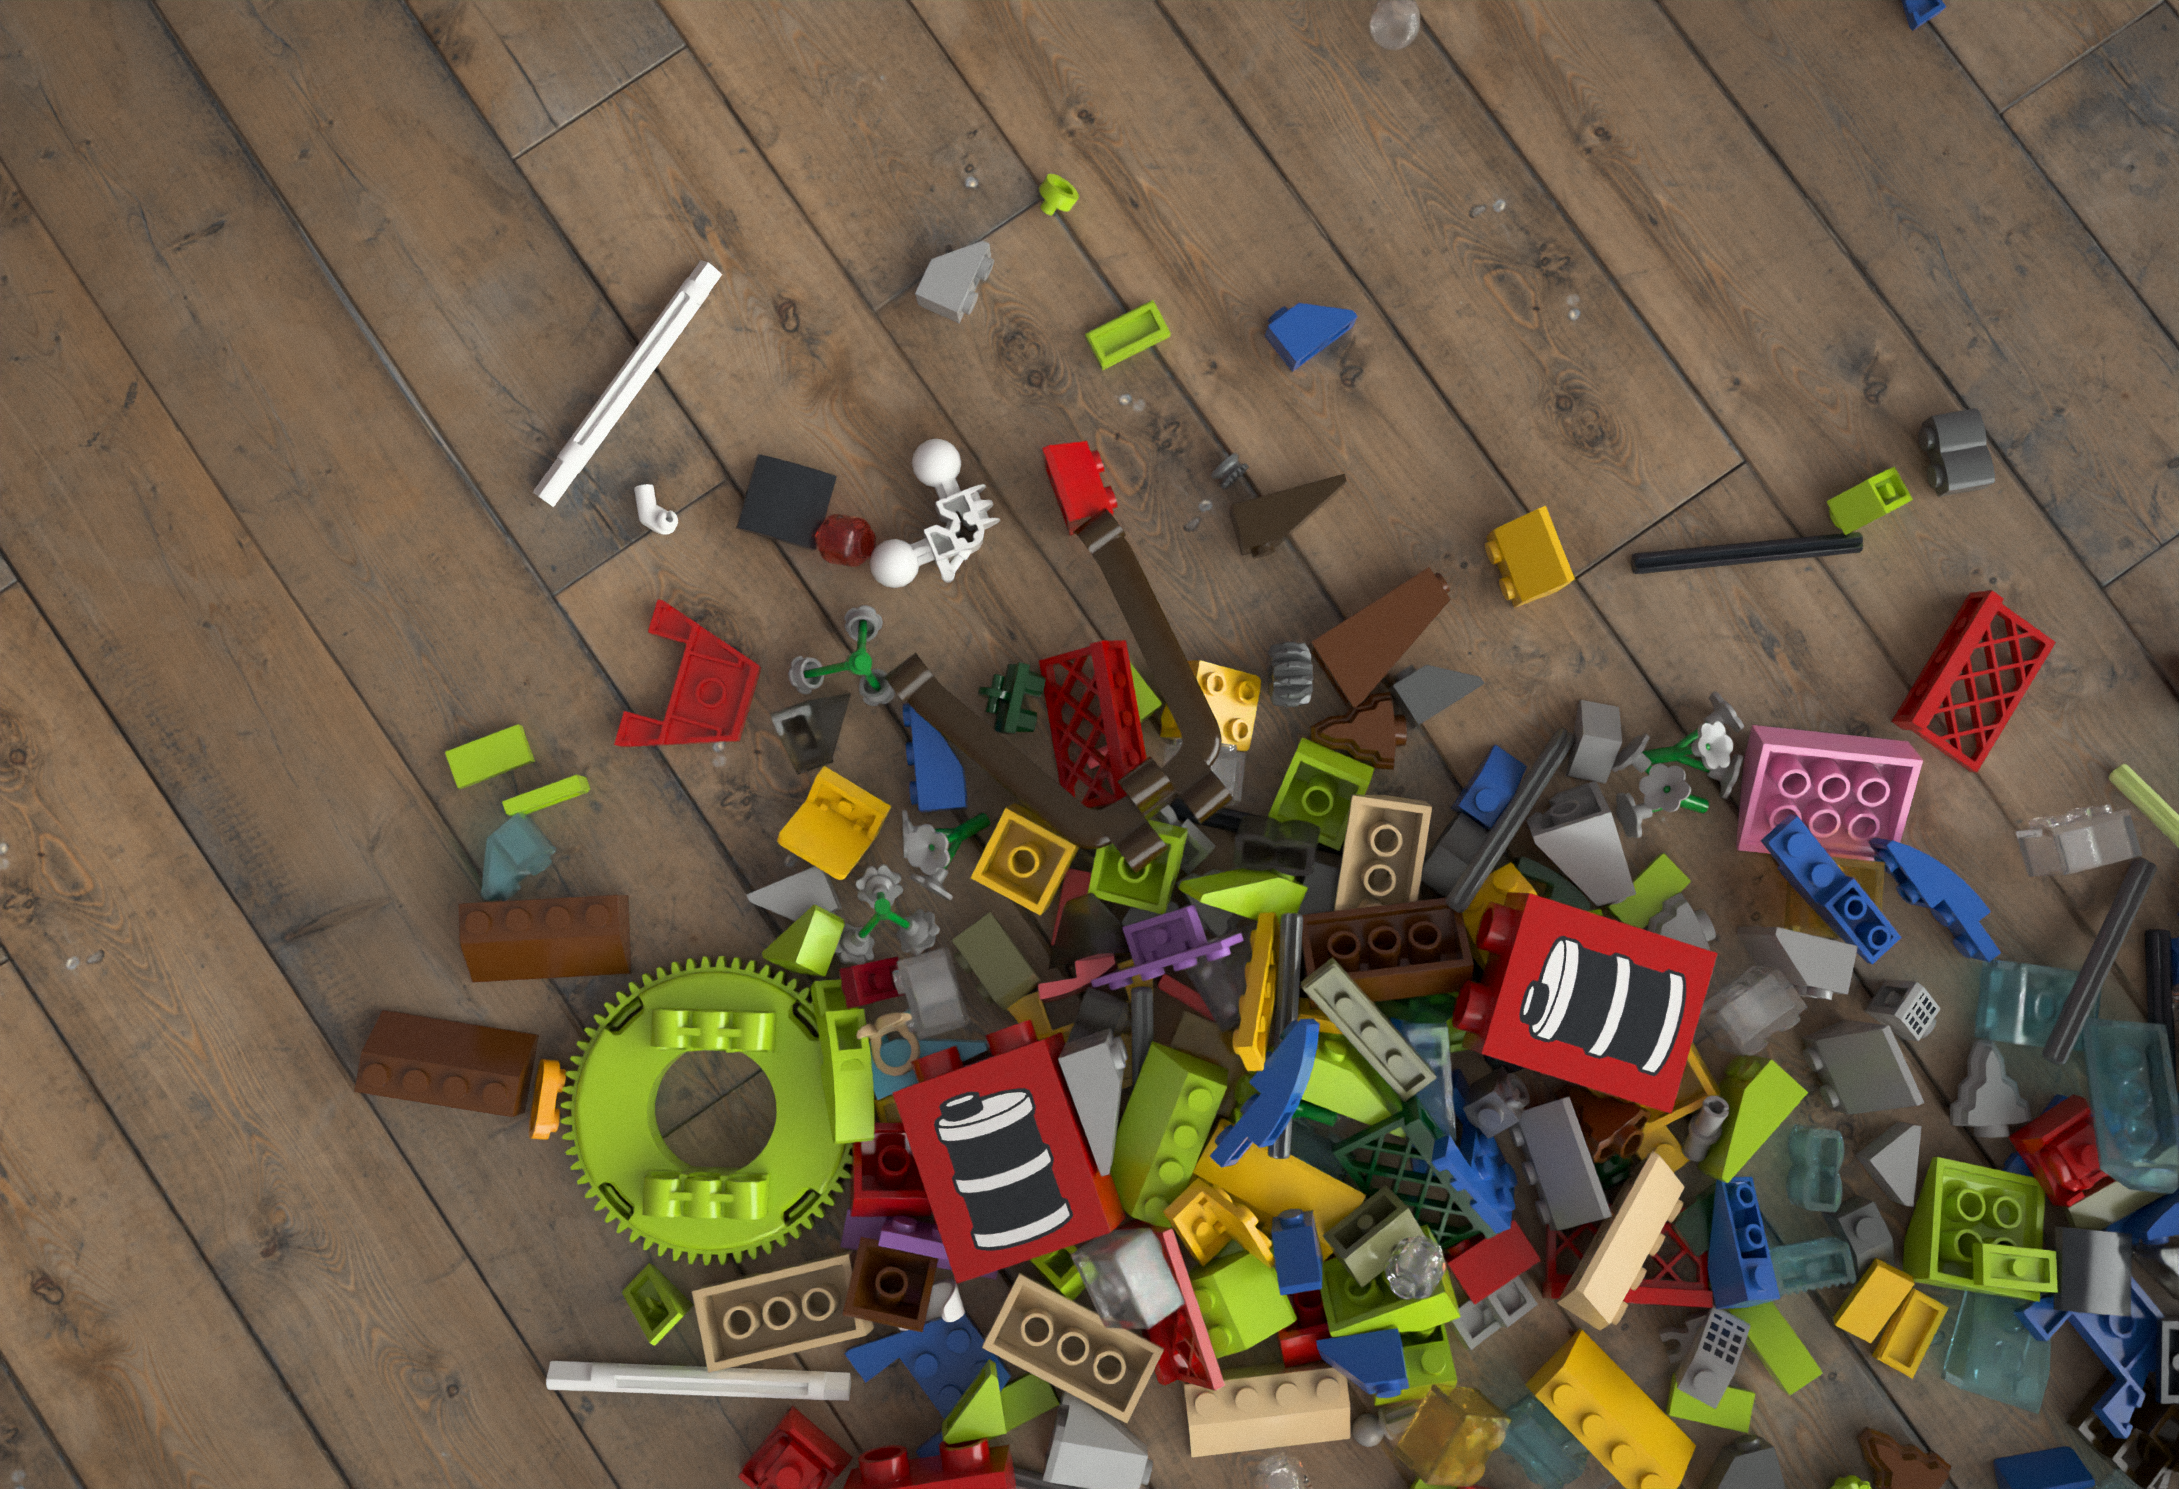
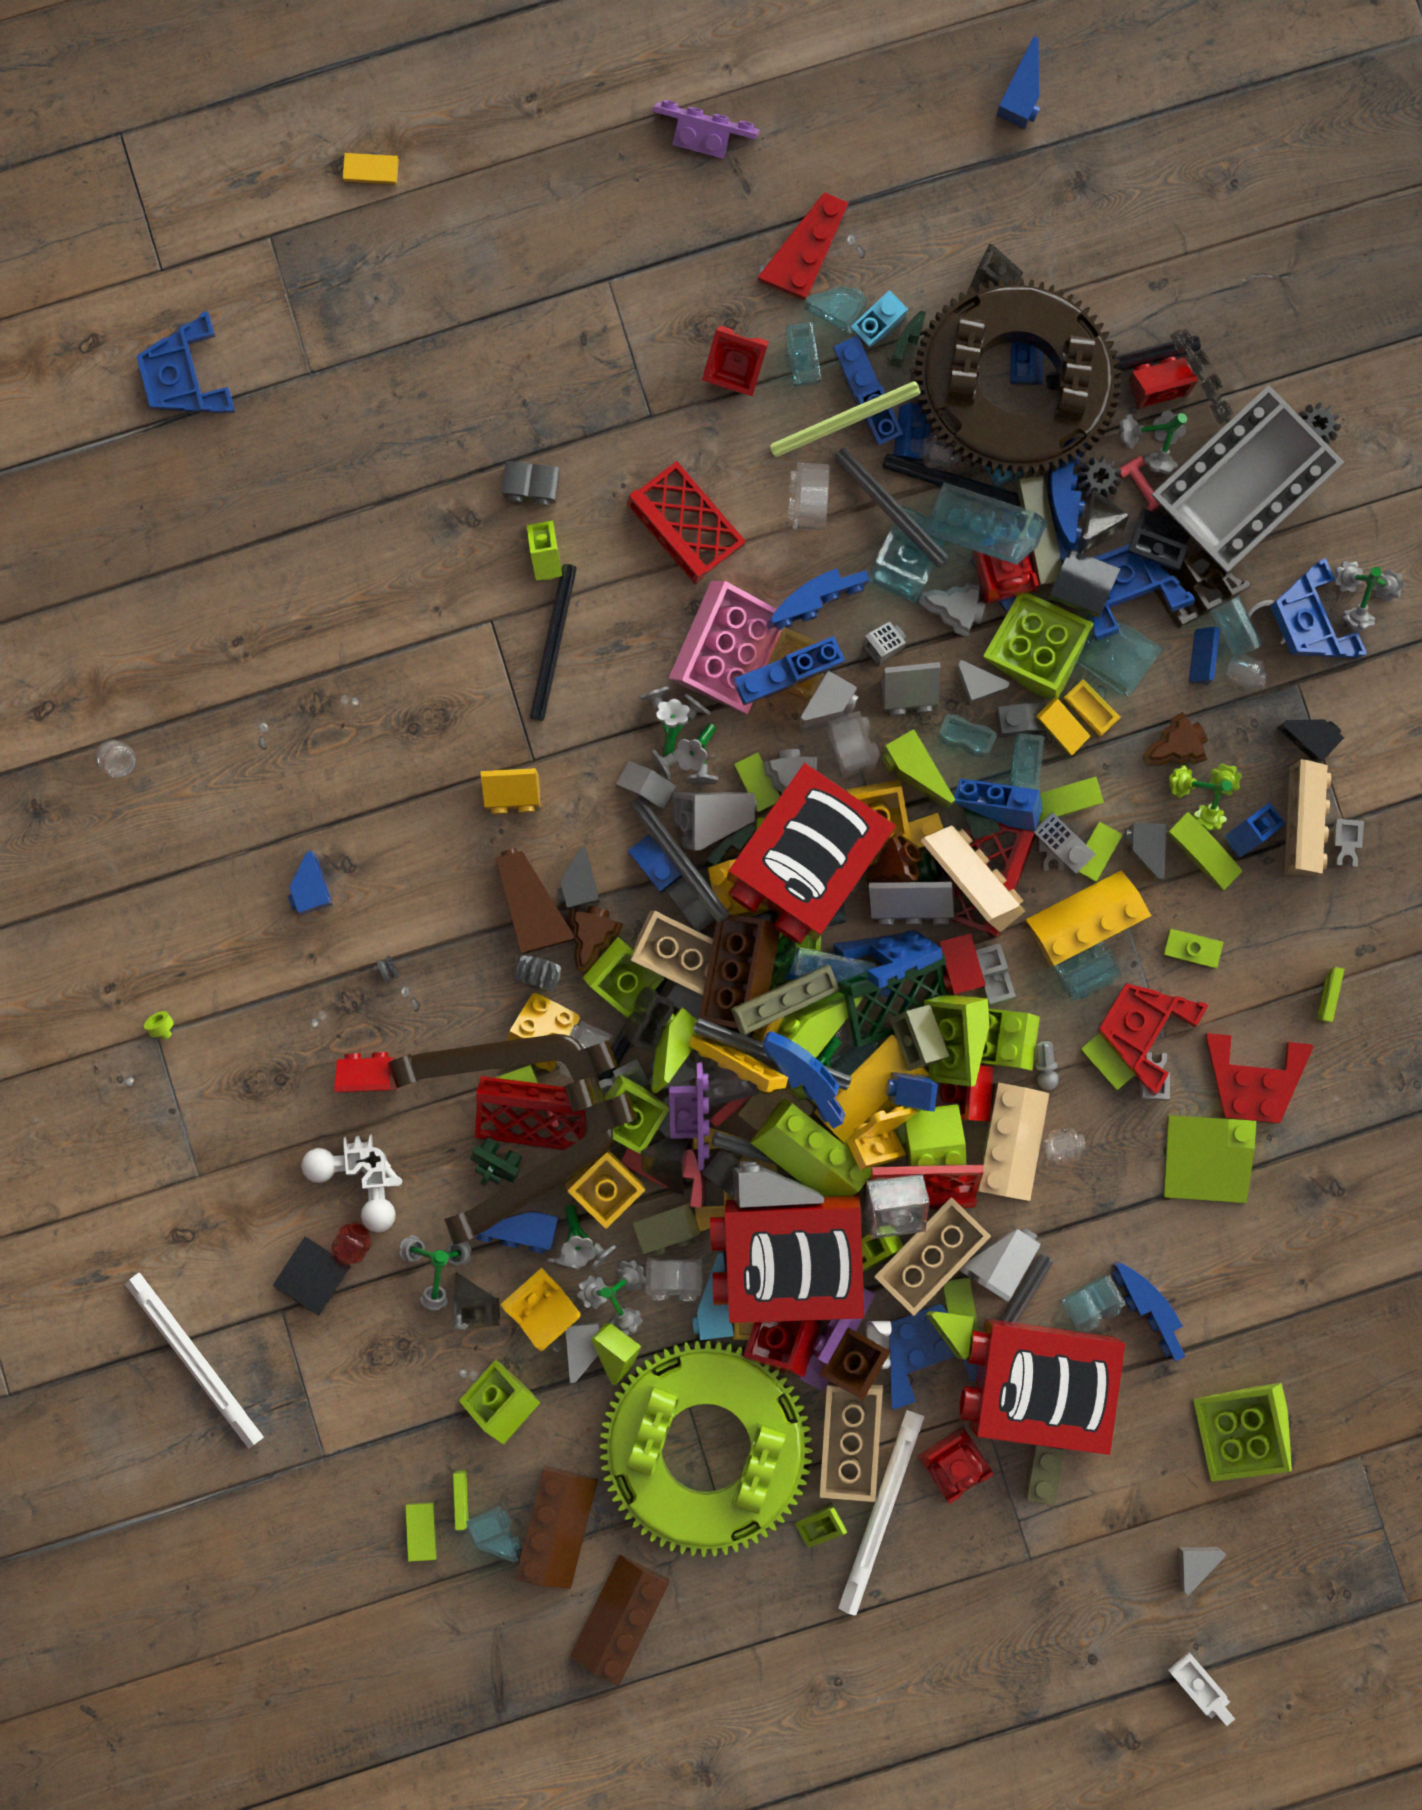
camera: 70 degrees left, 0 degrees up
light orange plate [529,1059,566,1140] -> none
red wing [614,599,762,747] -> none
white arm [634,484,678,535] -> none
lime slope [810,979,875,1144] -> none
dark red plate [839,956,906,1009] -> none
tan piece [856,1012,921,1076] -> none
light grey slope [915,240,994,324] -> none
lime tile [1085,300,1171,371] -> none
dark brown slope [1229,474,1347,558] -> none
blue slope [1316,1328,1409,1398] -> none
clear head [1384,1235,1446,1300] -> none
clear yellow brick [1393,1384,1512,1487] -> none
flat silver brick [1463,1066,1530,1139] -> none
light grey pin [1681,1096,1729,1162] -> none
lime plate [1973,1243,2058,1293] -> none
none -> lime slope [459,1359,540,1445]

